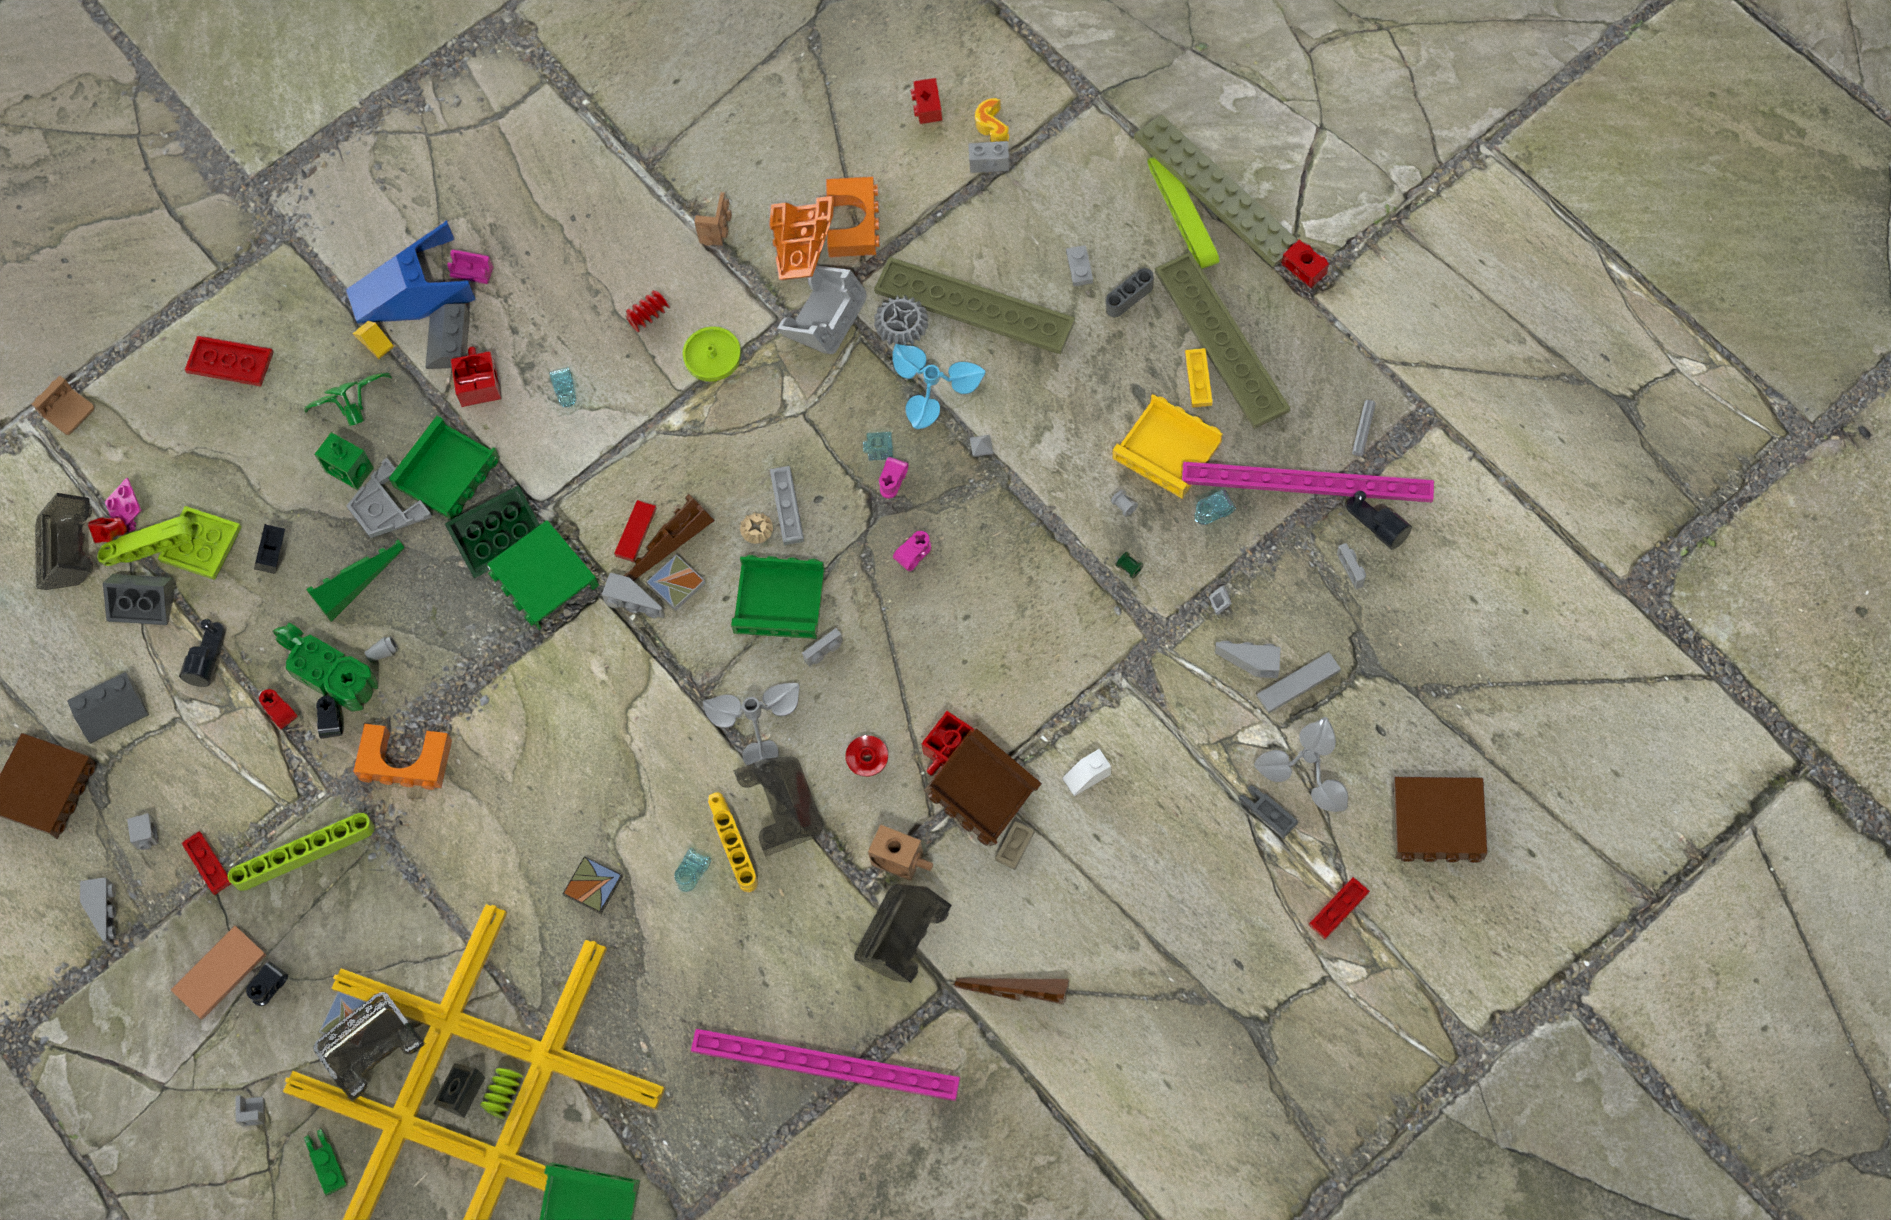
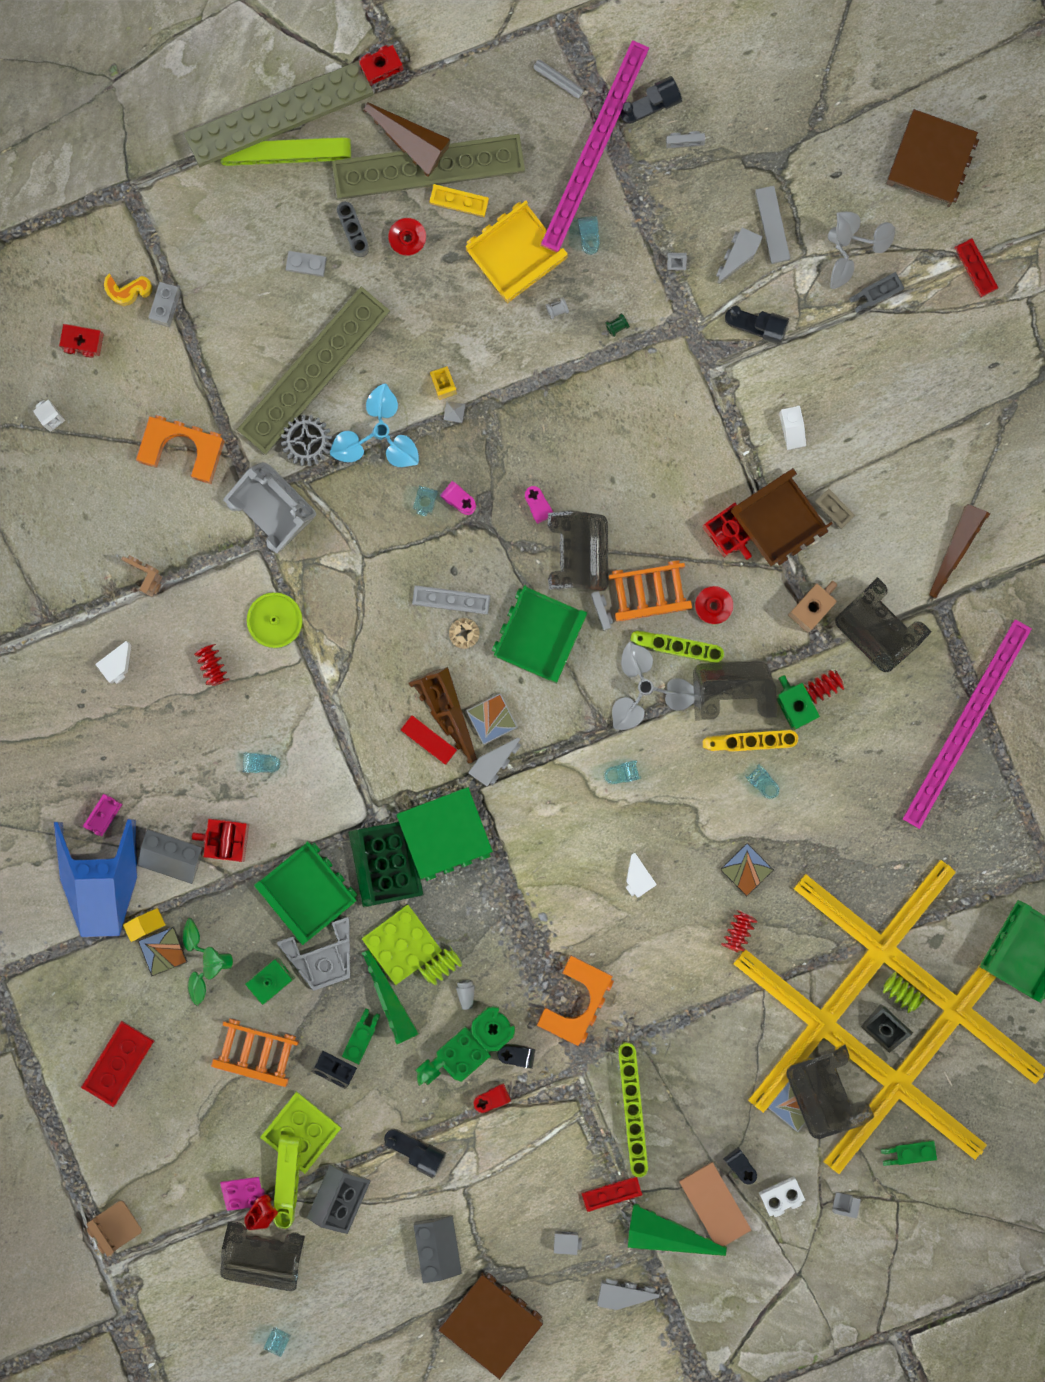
camera: 75 degrees left, 20 degrees up
orange wedge [769,196,834,280] -> none
none -> white slope [33,400,65,432]
none -> white slope [96,641,131,684]
none -> tile [138,926,188,977]
none -> orange fence [211,1018,300,1087]
none -> green hinge [342,1008,380,1065]
none -> lime plate [362,904,442,985]
none -> wedge [363,102,450,177]
none -> red dish [388,218,426,256]
none -> lime piece [418,946,462,986]
none -> yellow slope [430,366,457,400]
none -> clear smoke windscreen [548,510,608,592]
none -> clear light blue piece [603,760,642,785]
none -> orange fence [608,560,692,622]
none -> white slope [626,853,657,898]
none -> green wedge [628,1203,727,1256]
none -> lime piece [630,631,724,664]
none -> red piece [721,910,758,952]
none -> black piece [725,305,790,345]
none -> white brick [759,1176,805,1217]
none -> green piece [775,675,820,731]
none -> red piece [803,670,845,704]

